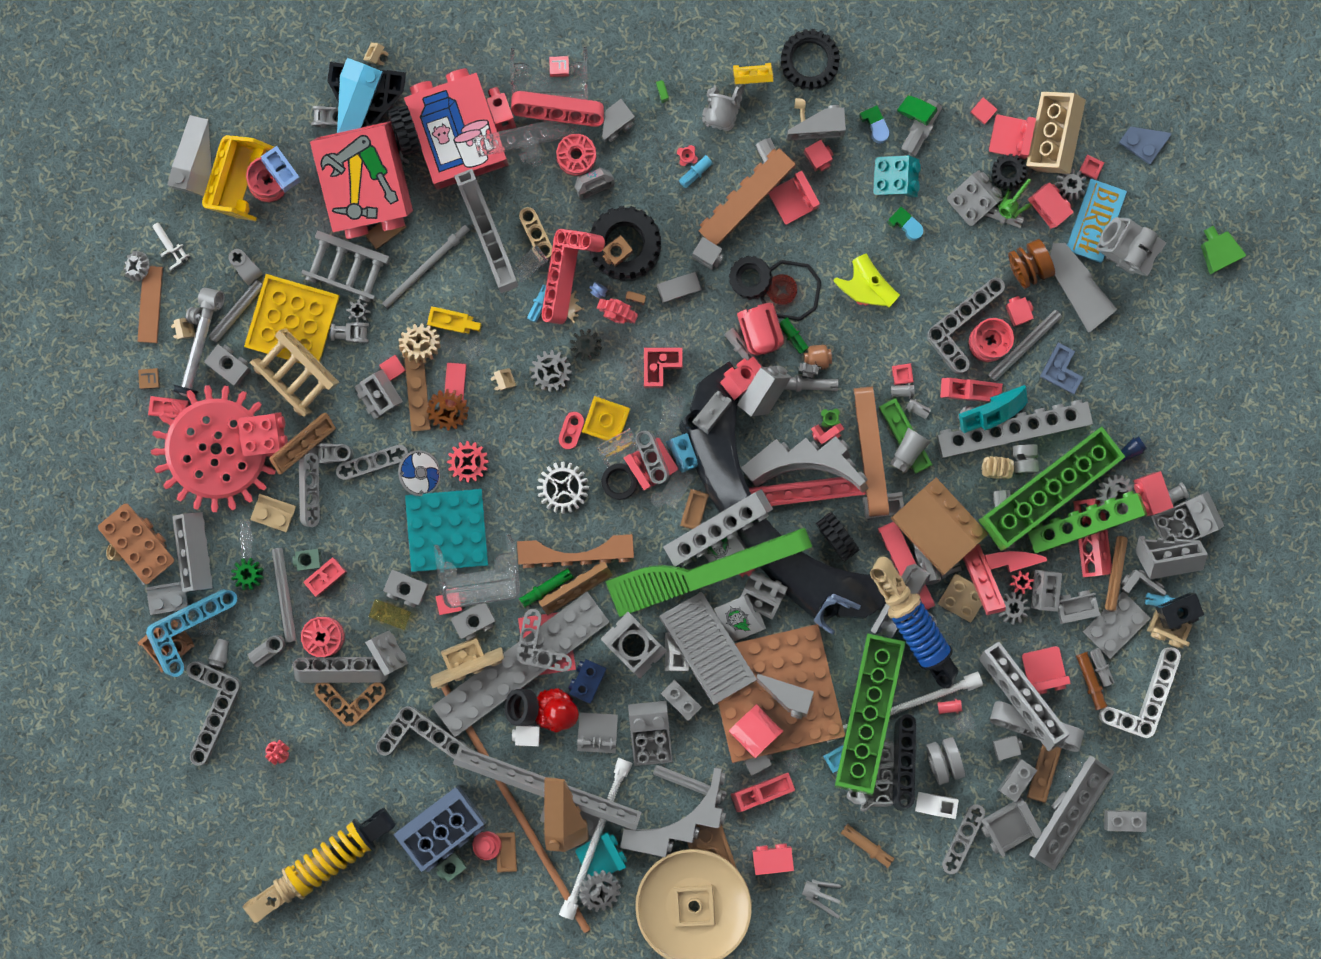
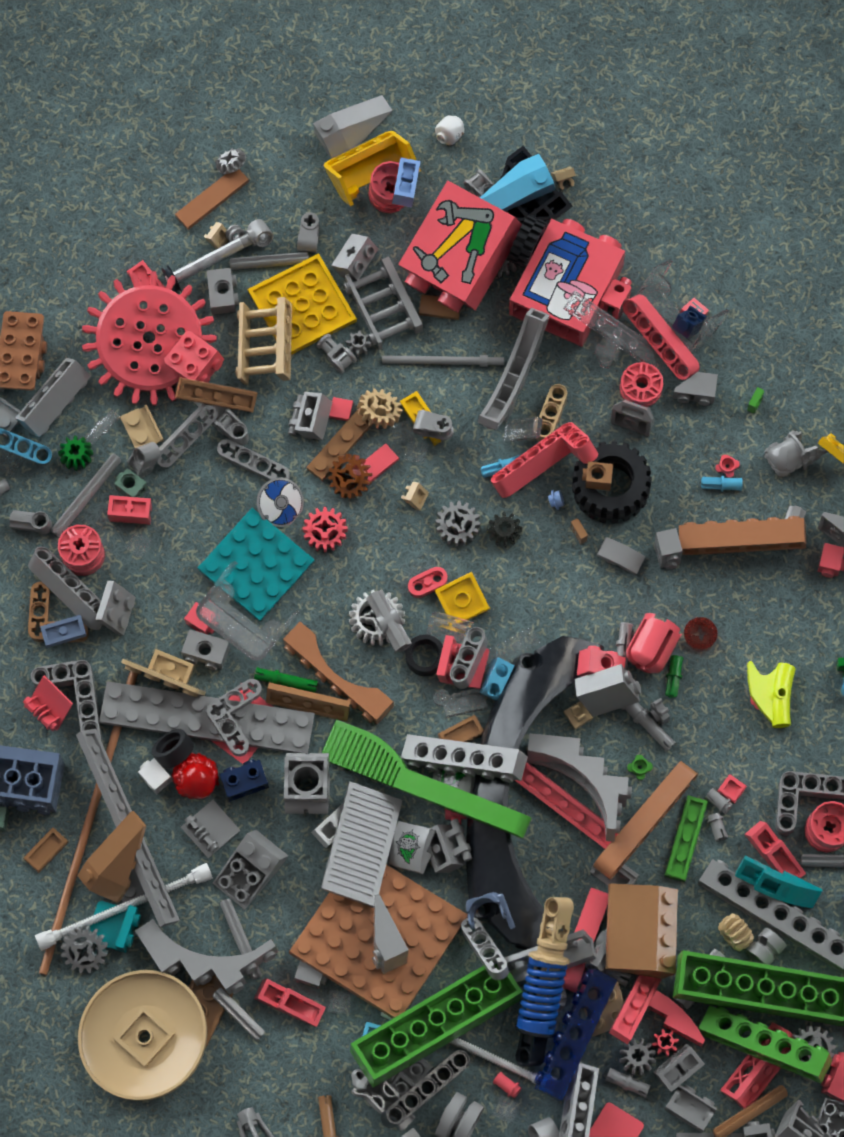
camera: 45 degrees right, 15 degrees down
medium nougat tile [138,368,160,389] -> none
white piece [152,223,190,271] -> none
clear yellow tile [368,599,411,630] -> none
light grey brick [383,570,429,608] -> none
coral plate [472,831,502,860] -> none
tan piece [567,291,584,323] -> none
coral gear [597,298,638,324] -> none
coral brick [644,348,682,388] -> none
light grey hinge [661,679,702,721] -> none
light grey hinge [692,391,732,434] -> none
black tyre [729,256,773,300] -> none
coral slope [729,704,784,759] -> none
coral brick [752,843,794,875] -> none
black piece [760,260,821,321] -> none
coral bracket [768,171,820,225] -> none
nougat head [804,345,832,370] -> none
coral bracket [811,423,844,444] -> none
black tyre [816,512,860,562] -> none
light grey plant [890,428,930,473] -> none
none -> coral hinge [23,675,73,731]
none -> sand blue plate [40,615,87,648]
none -> light grey piece [127,442,161,479]
none -> light grey axle [212,988,265,1040]
none -> light grey brick [331,234,378,281]
none -> light grey piece [366,590,412,653]
none -> light grey piece [412,410,454,440]
none -> white head [435,115,464,145]
none -> light grey beam [461,917,509,980]
none -> clear blue brick [534,969,617,1101]
none -> tan tile [563,701,593,730]
none -> light grey pin [605,1067,651,1098]
none -> dark blue brick [672,306,707,339]

